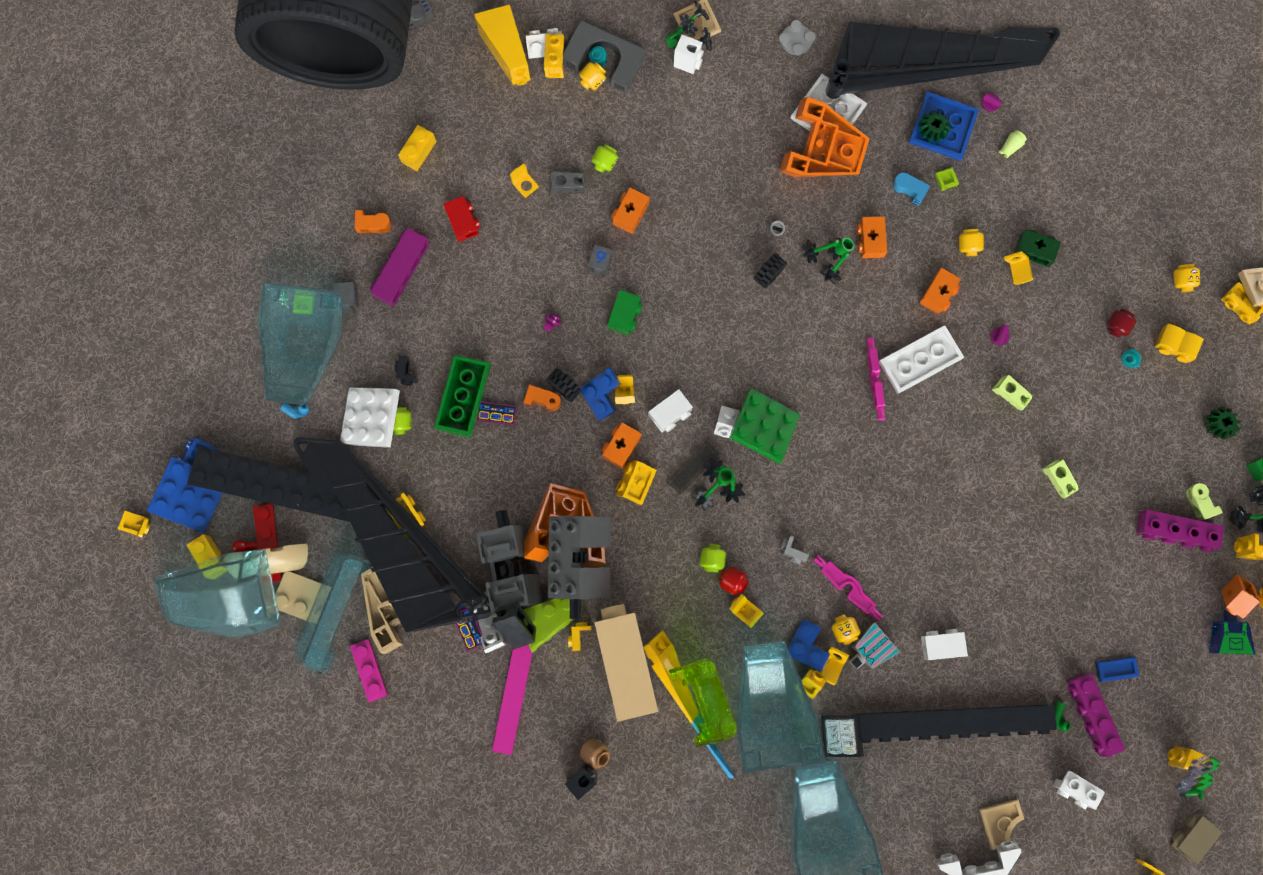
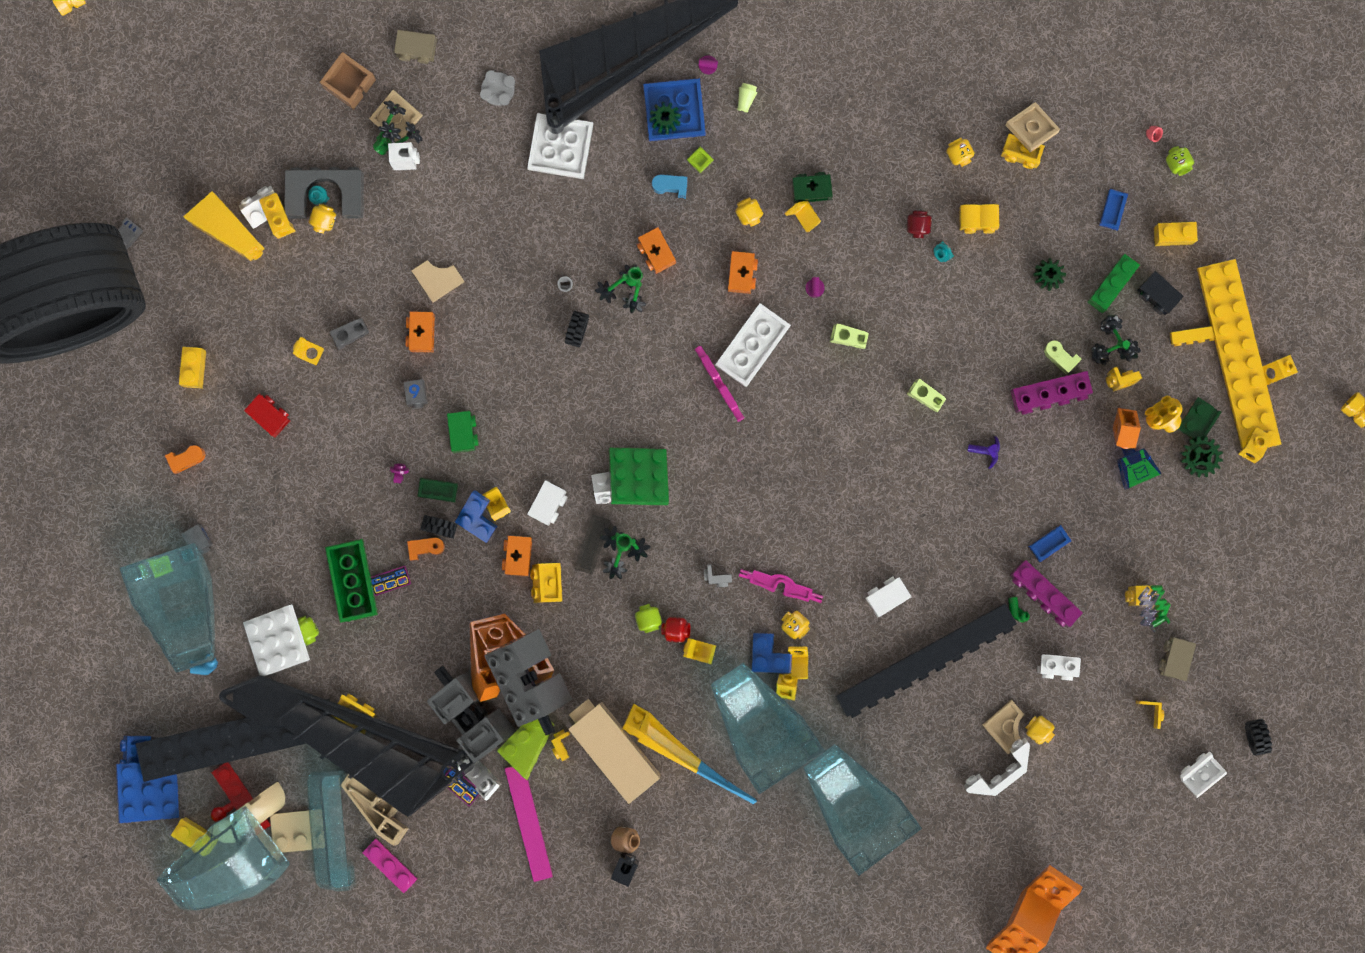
camera: 25 degrees left, 5 degrees up
yellow bracket [117,510,151,537] -> none
magenta brick [370,228,430,308] -> none
black bracket [395,355,418,386] -> none
black brick [493,601,536,650] -> none
lime head [591,144,618,173] -> none
clear neon green windscreen [669,658,737,747] -> none
orange wedge [779,97,870,177] -> none
tile [821,715,864,757] -> none
torso [849,622,900,670] -> none
none -> tan tile [412,260,465,303]
none -> dark green plate [417,478,459,503]
none -> dark purple plant [968,436,1000,469]
none -> yellow head [1025,716,1055,745]

